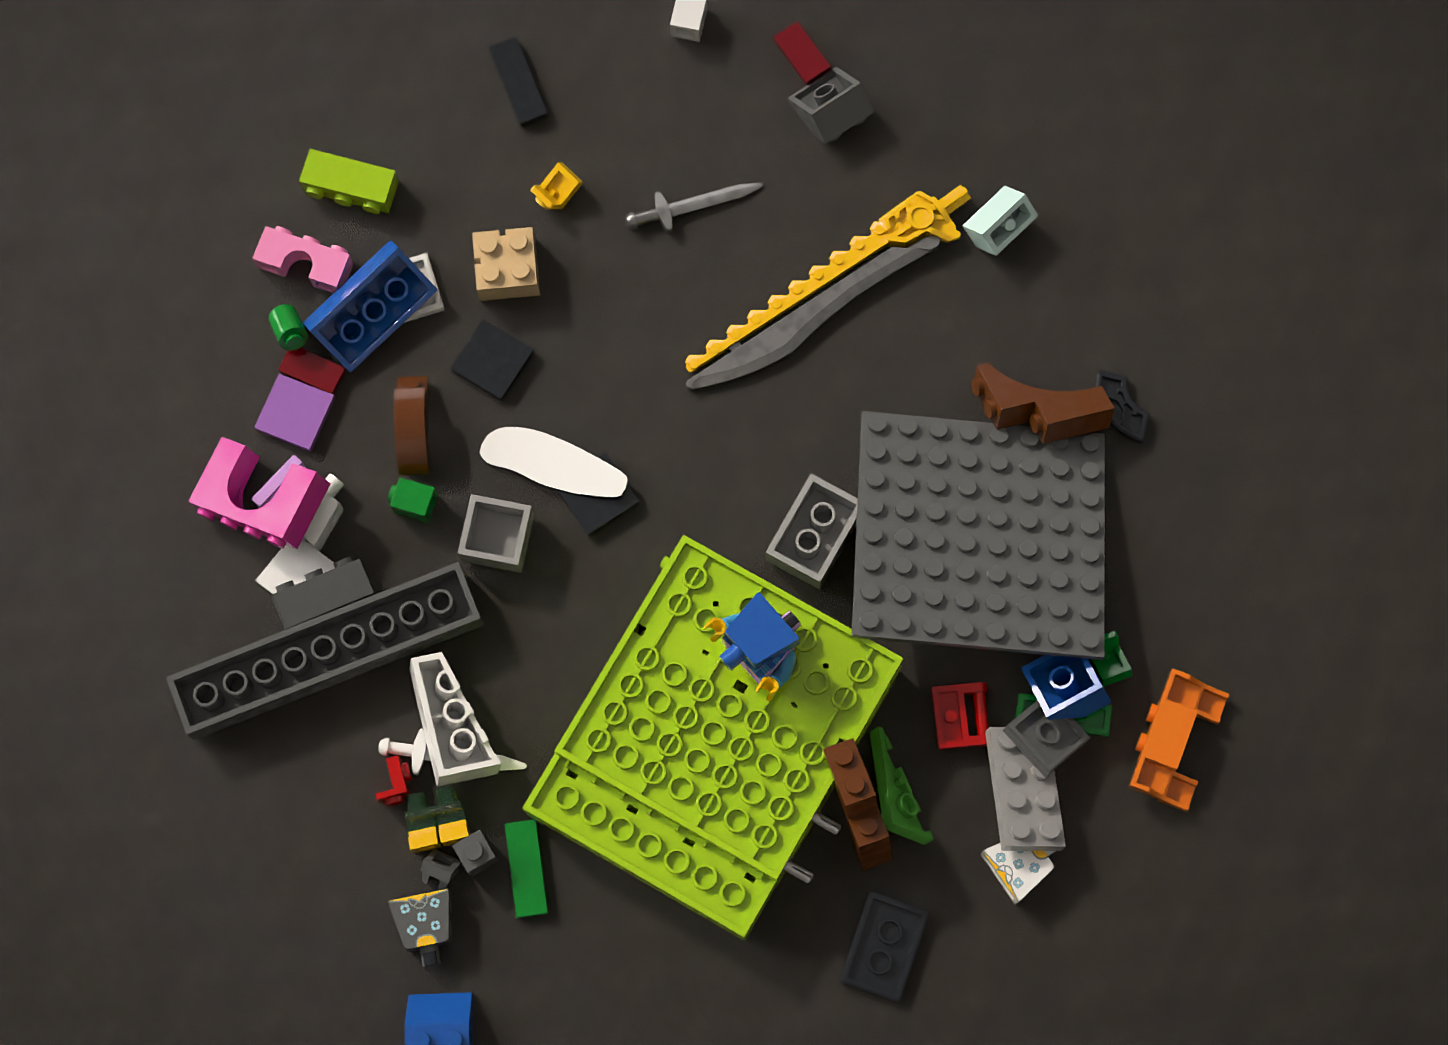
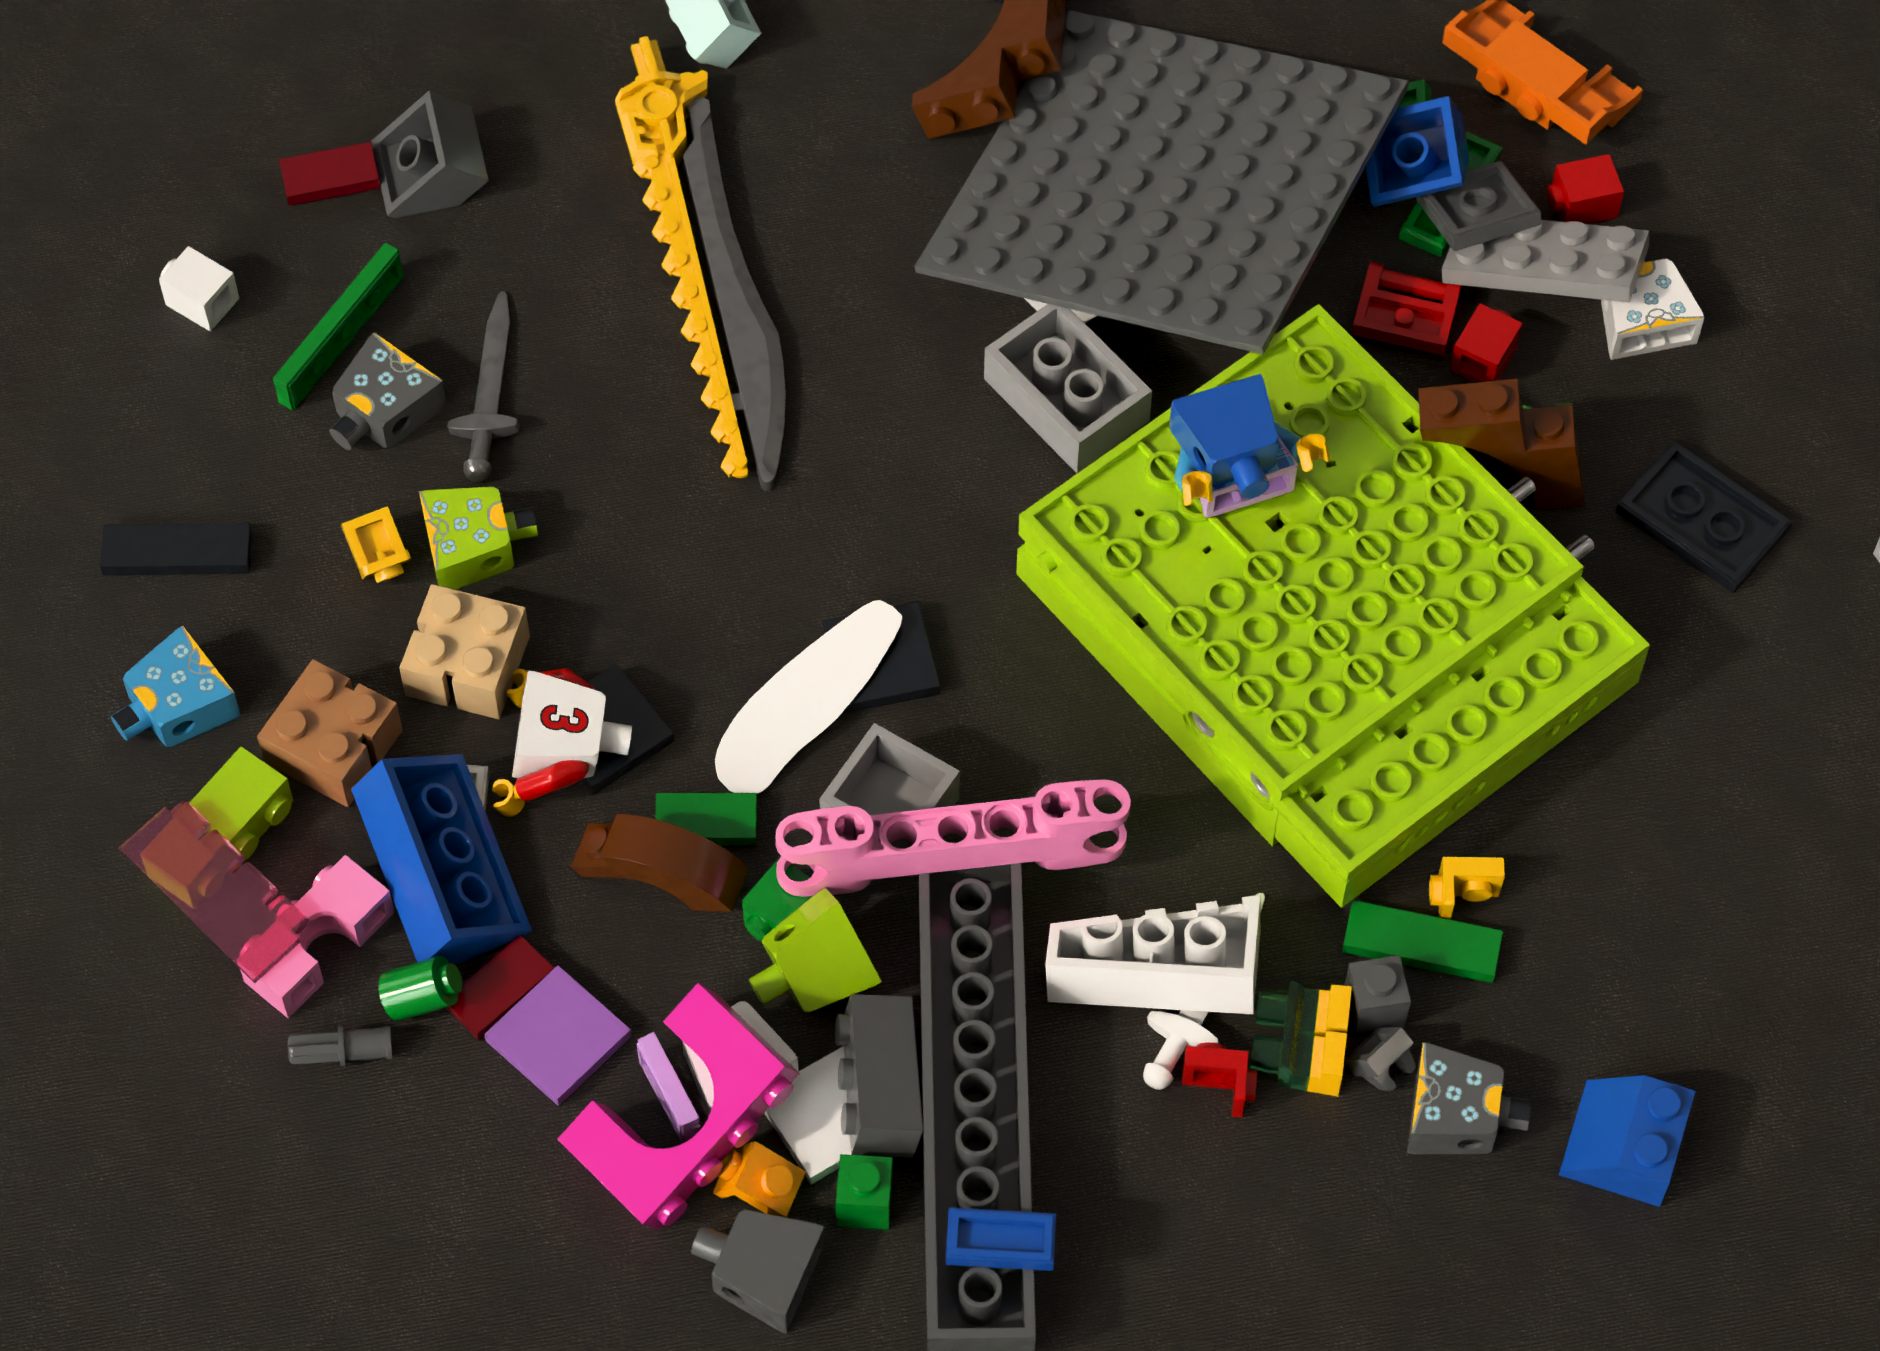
camera: 75 degrees left, 15 degrees down
none -> dark azure torso [111,626,241,747]
none -> clear pink windscreen [119,800,309,983]
none -> medium nougat piece [257,659,403,808]
none -> green tile [273,242,404,411]
none -> dark grey axle [288,1025,392,1066]
none -> dark grey torso [329,333,447,450]
none -> lime torso [419,487,538,590]
none -> white torso [492,668,632,817]
none -> green tile [655,793,757,846]
none -> dark grey torso [691,1210,825,1334]
none -> light orange bracket [713,1141,806,1217]
none -> lime torso [748,888,882,1012]
none -> bright pink piece [775,780,1131,897]
none -> green brick [836,1154,893,1230]
none -> blue tile [946,1208,1056,1271]
none -> yellow bracket [1429,857,1505,920]
none -> red brick [1449,303,1522,383]
none -> red brick [1547,154,1624,224]

